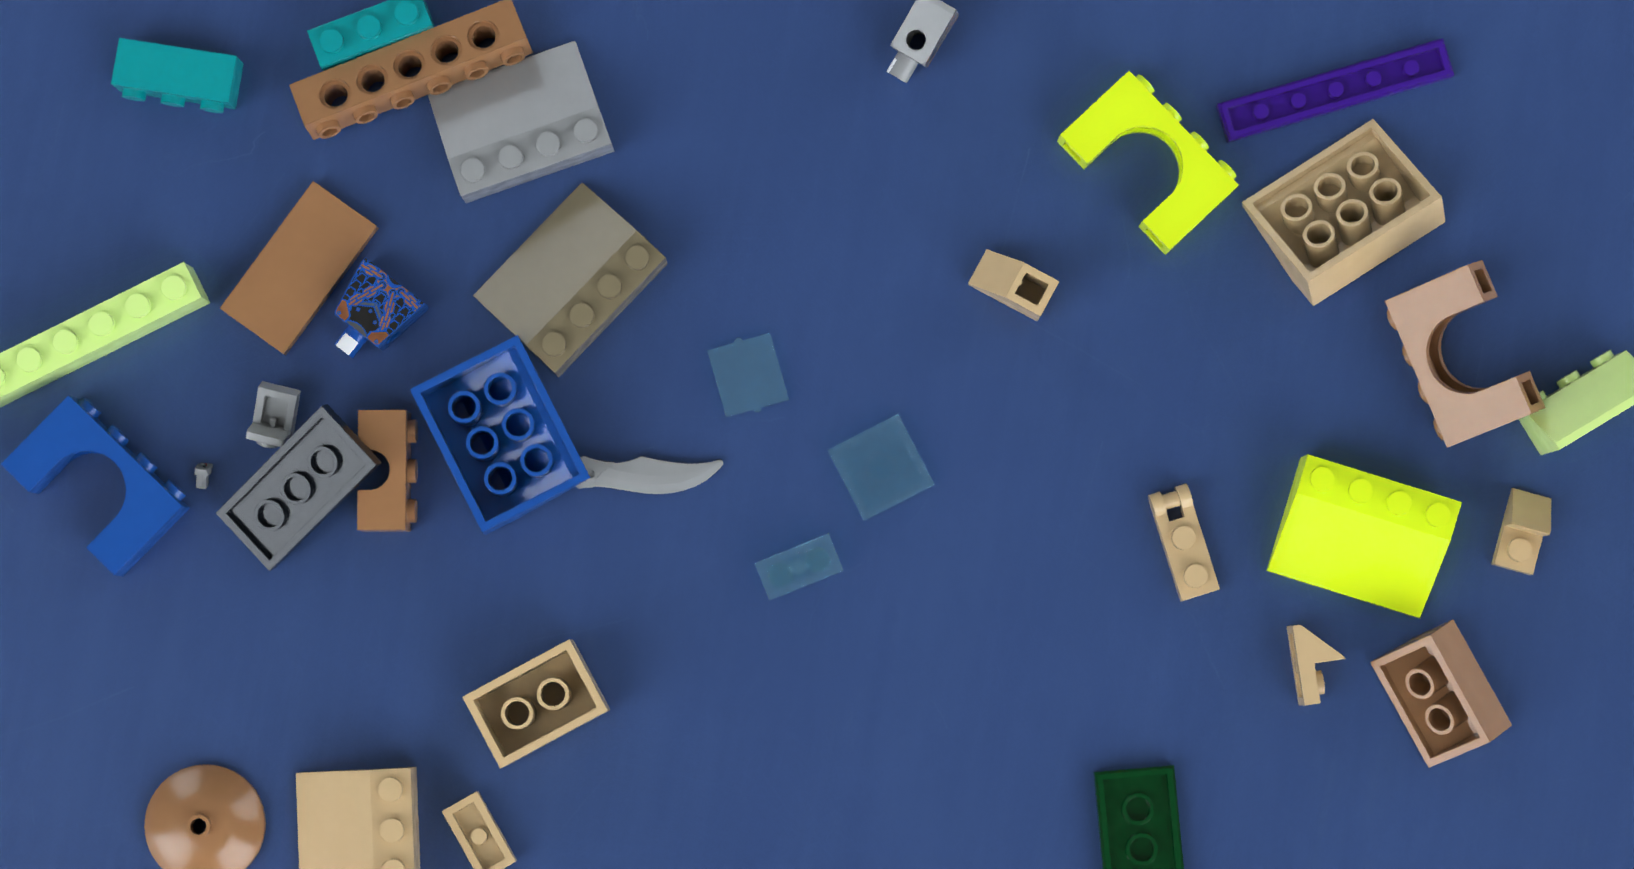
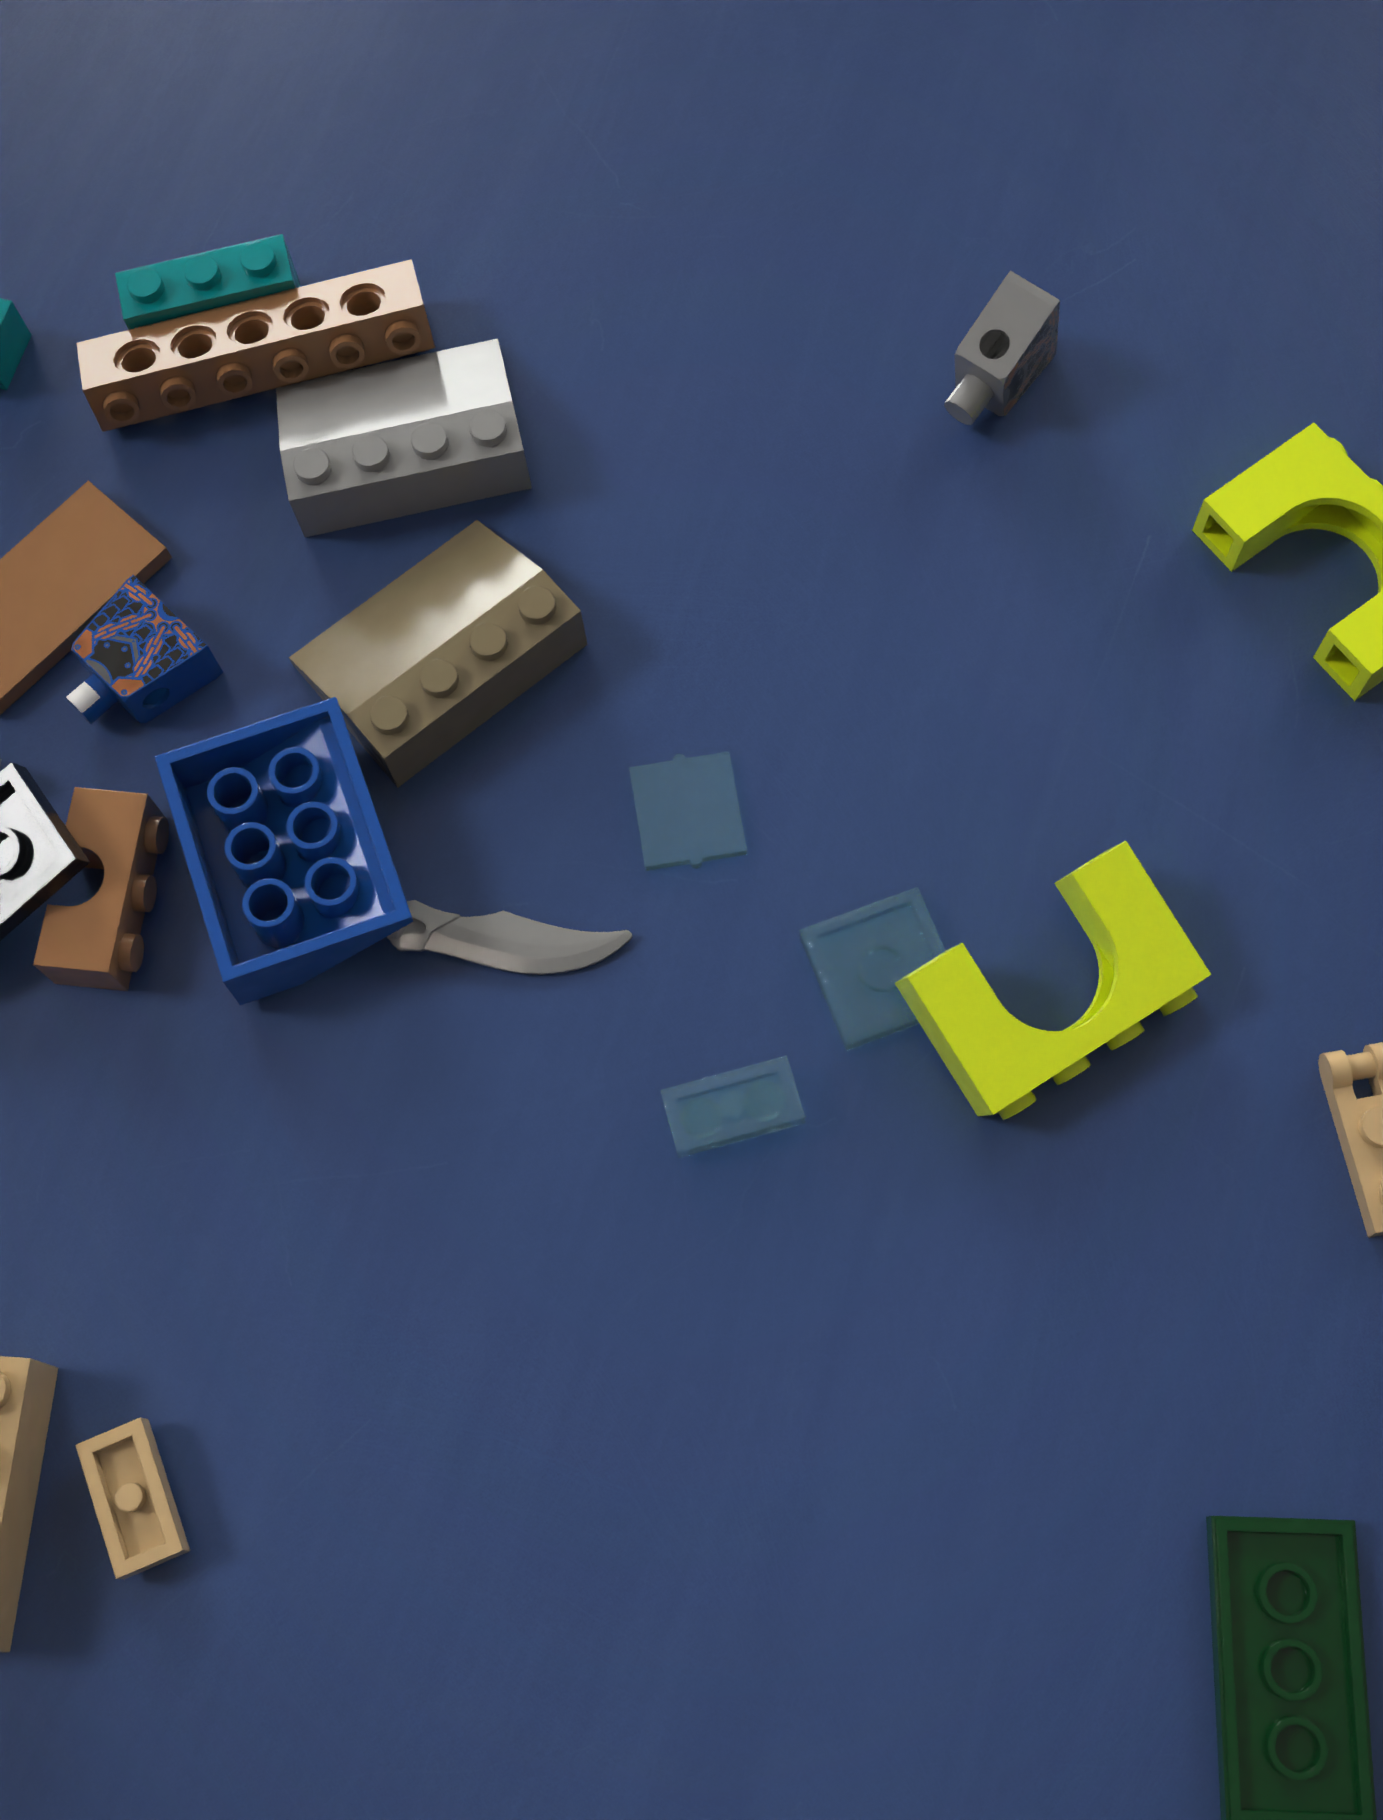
camera: 15 degrees right, 15 degrees down
tan brick [463,639,611,768] -> none
tan slope [968,249,1059,321] -> none
none -> neon yellow arch [894,840,1211,1120]

